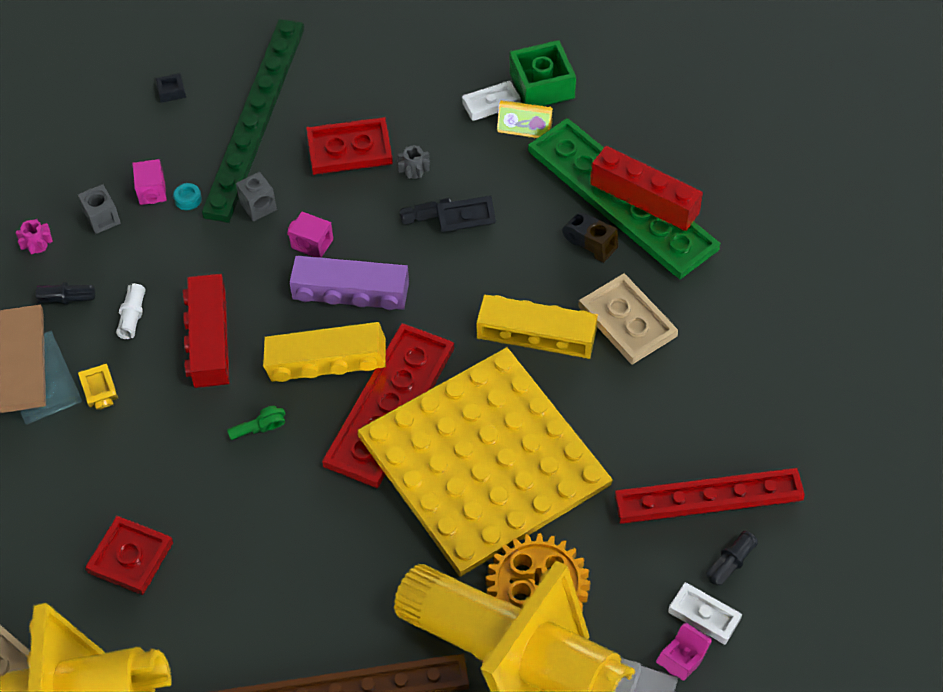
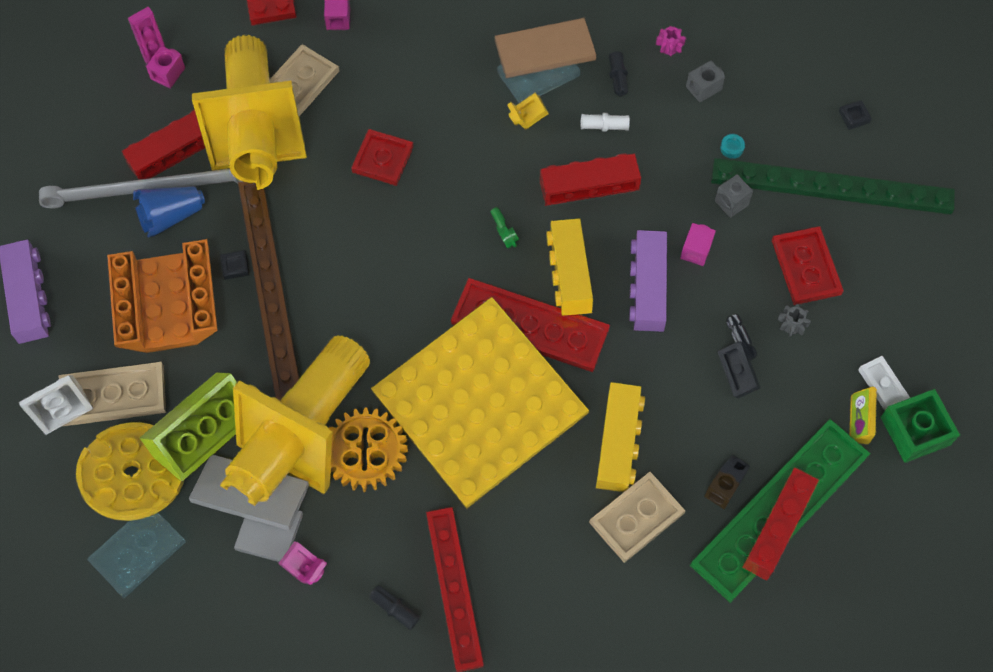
camera: 85 degrees right, 10 degrees up
dark pink brick [133,159,167,205] -> none
white plate [668,582,742,645] -> none

